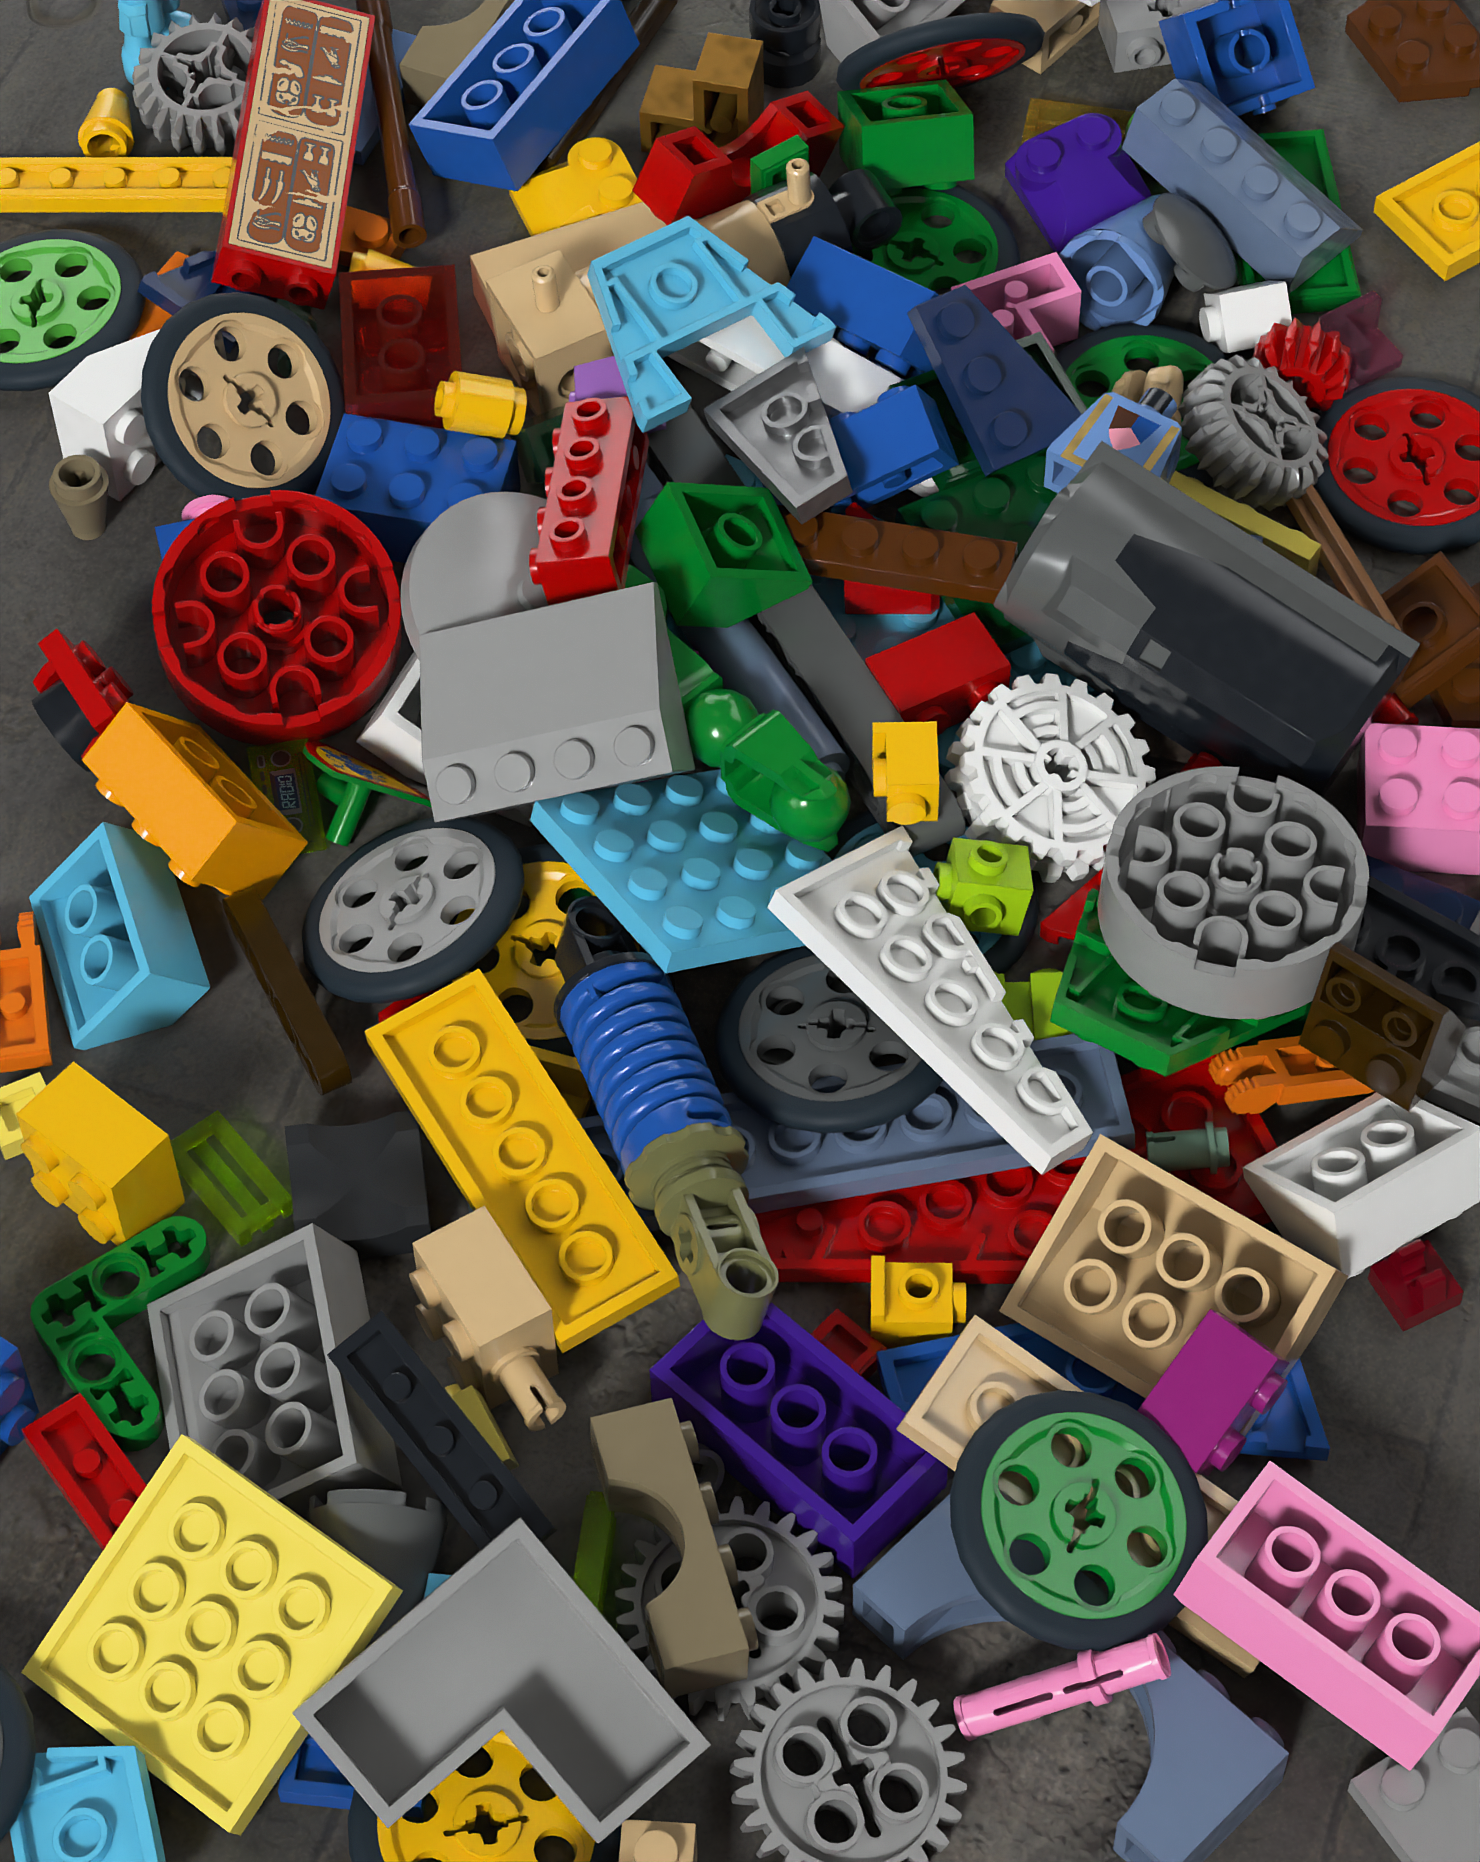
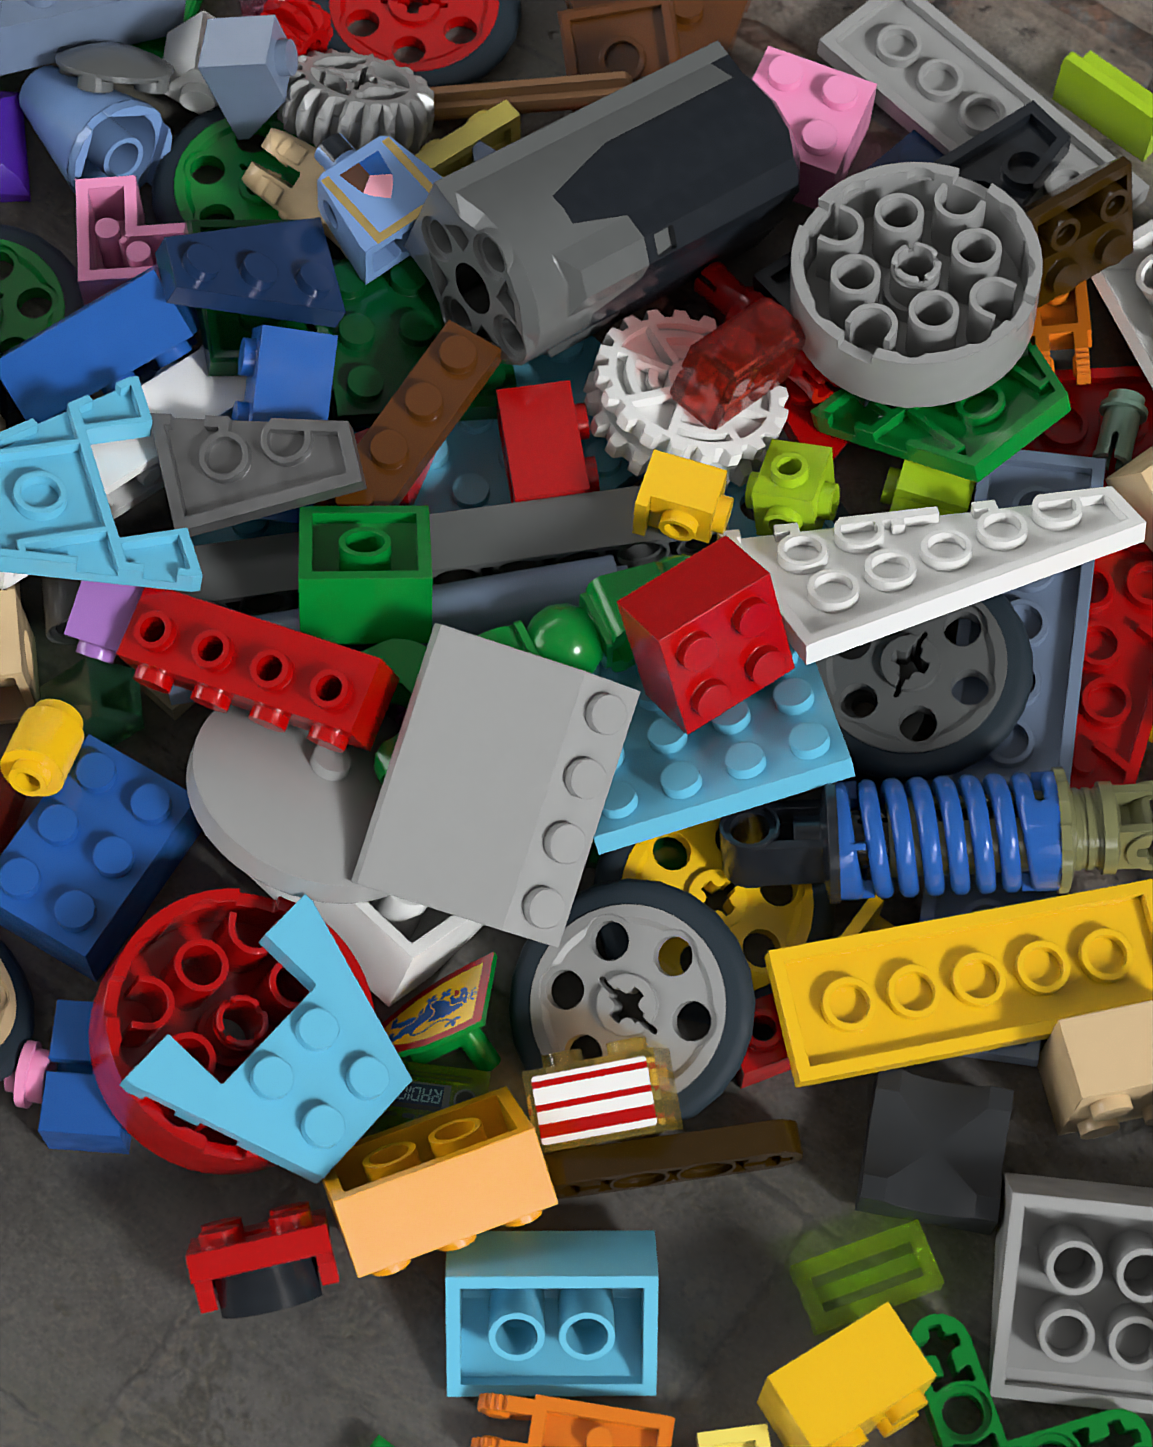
camera: 75 degrees left, 10 degrees up
none -> medium azure wing [120,894,412,1184]
none -> sand blue slope [198,15,298,140]
none -> brick [522,1037,683,1154]
none -> red brick [617,535,795,735]
none -> clear red brick [669,297,806,430]

